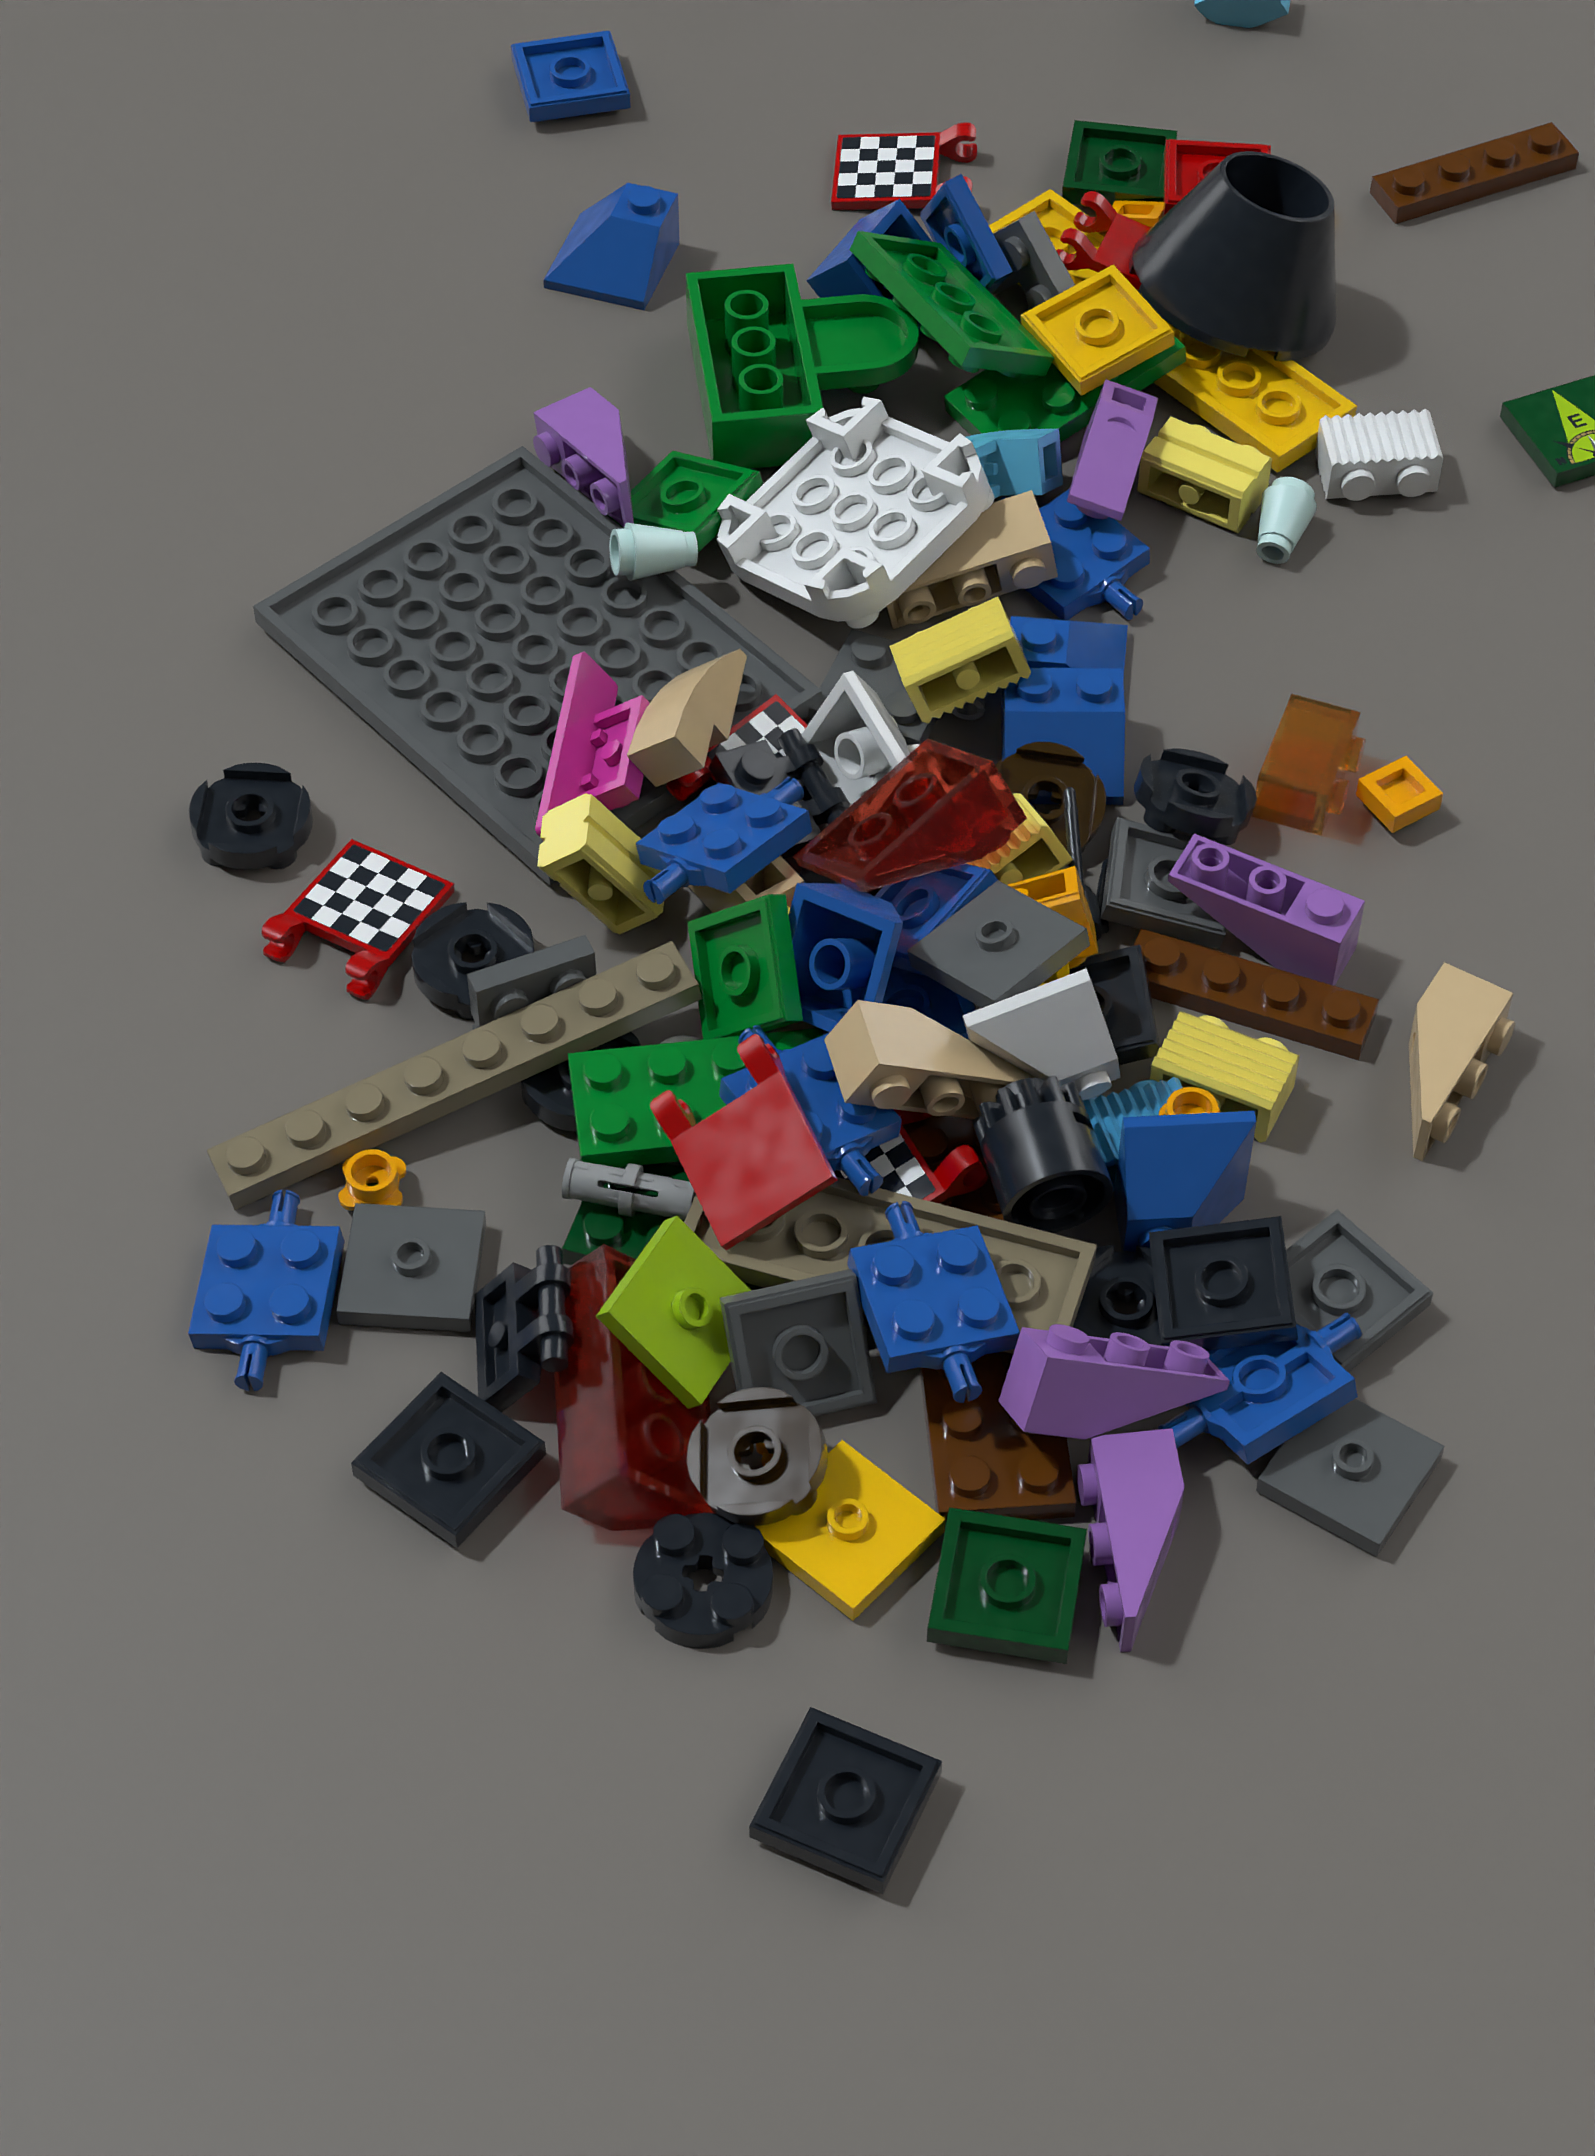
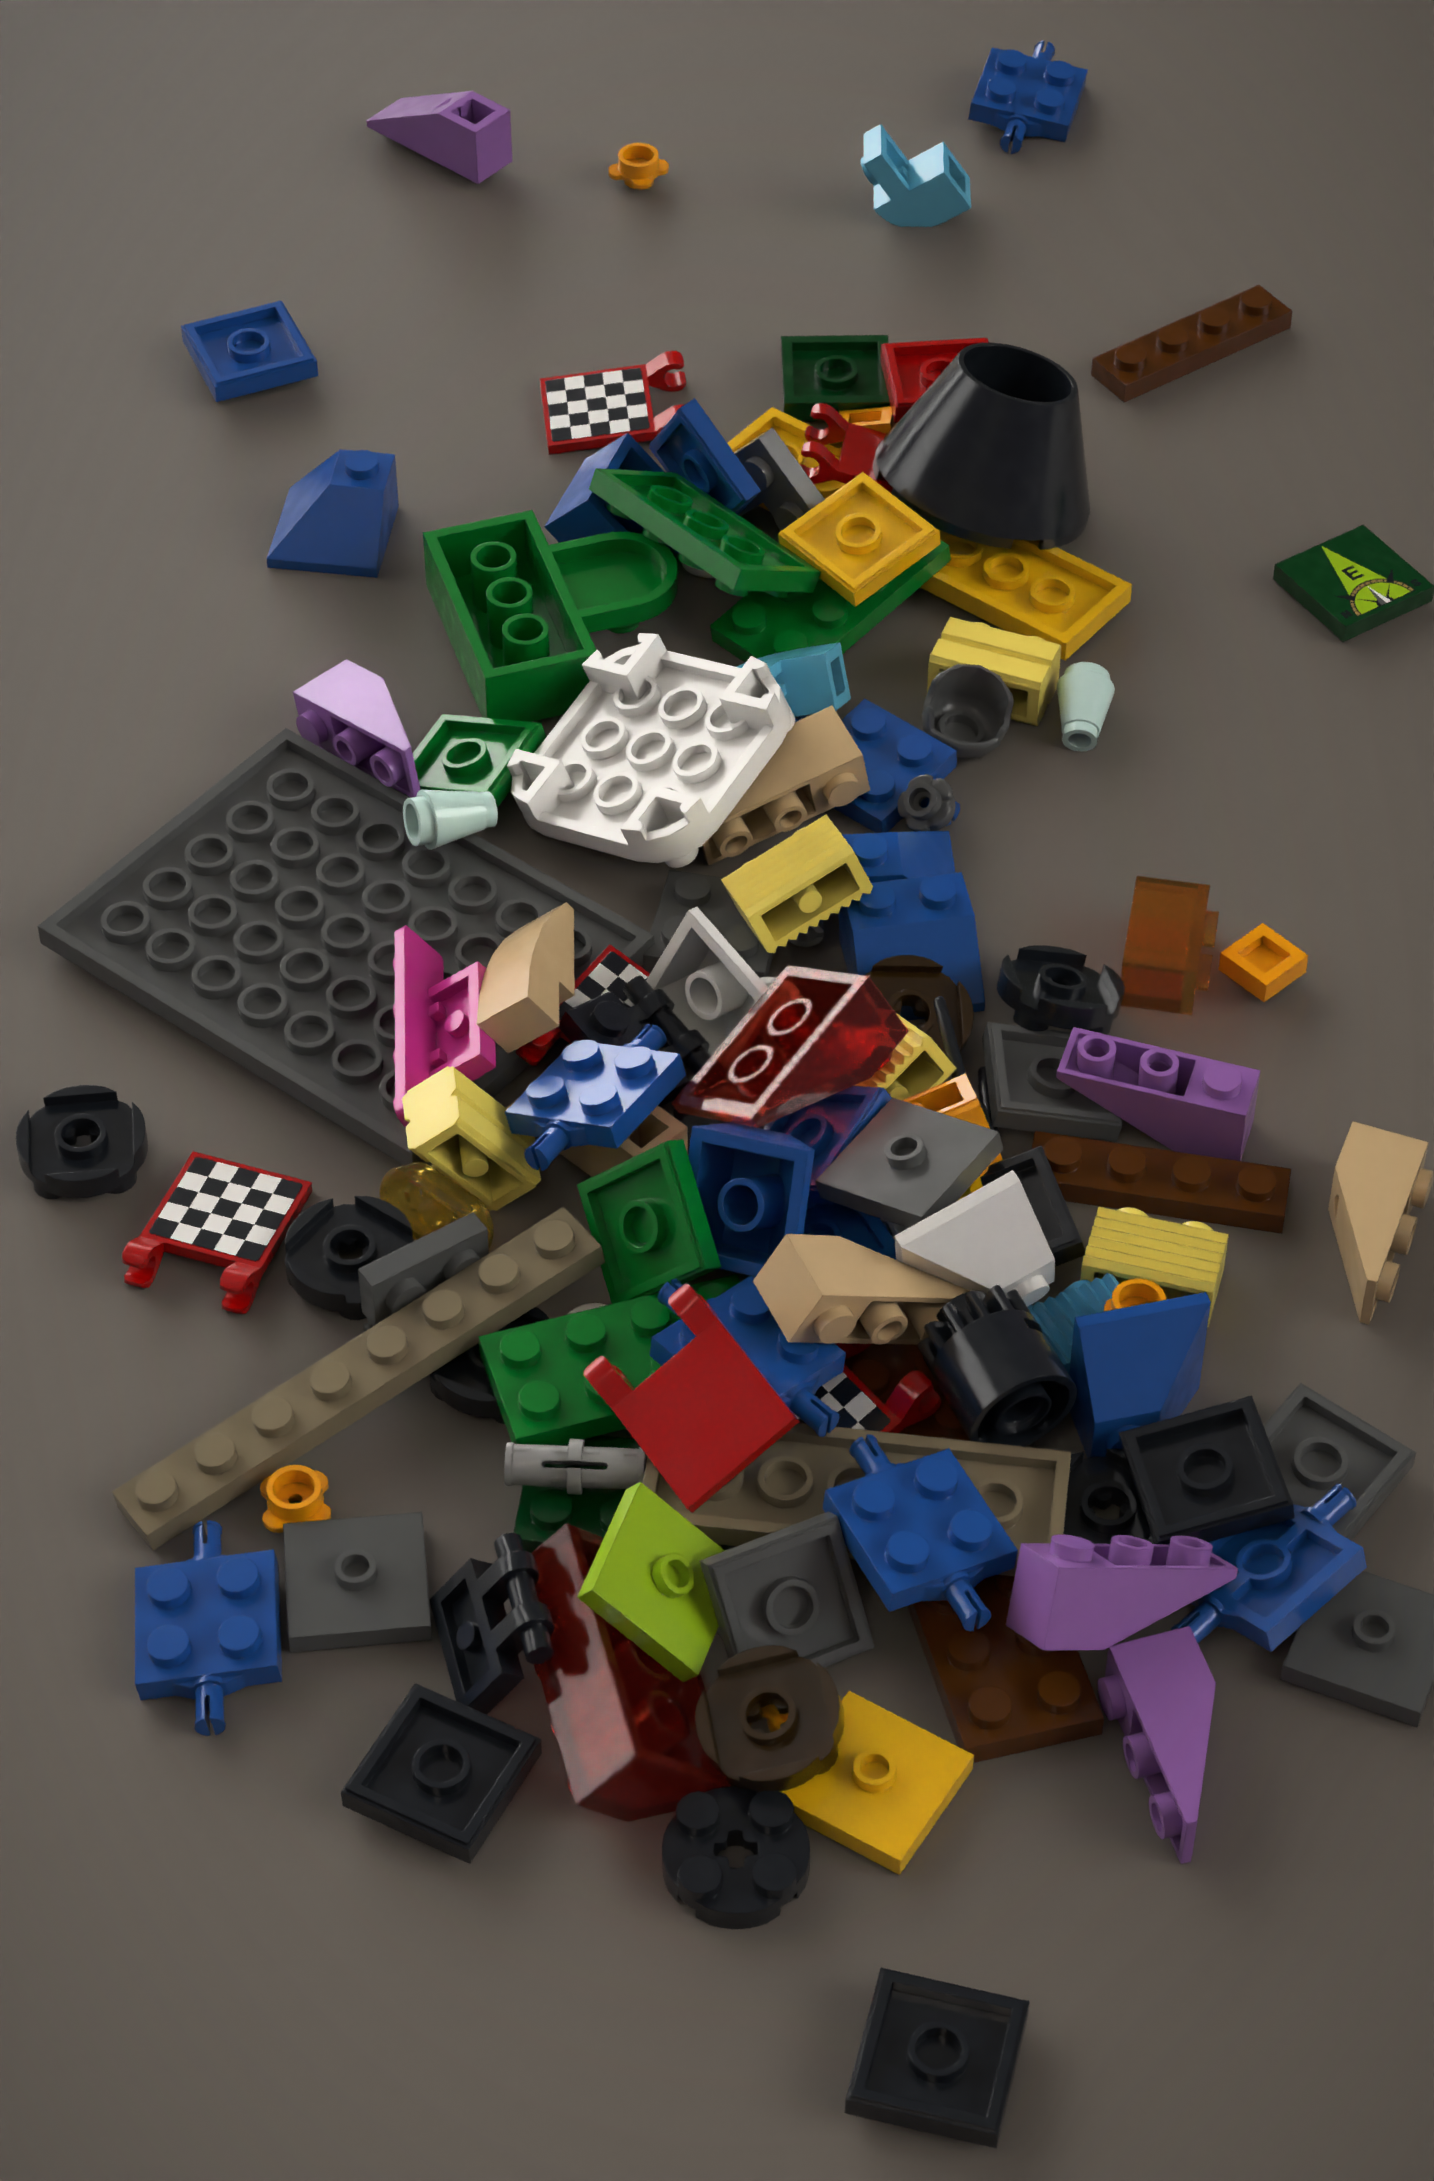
camera: 10 degrees left, 5 degrees down
dark green plate [927,1507,1087,1664] -> none
medium lavender slope [1067,379,1158,521] -> none
white brick [1315,409,1443,501] -> none
none -> clear yellow plate [379,1162,494,1248]
none -> dark grey plate [898,774,956,831]
none -> dark grey hair [922,664,1014,758]

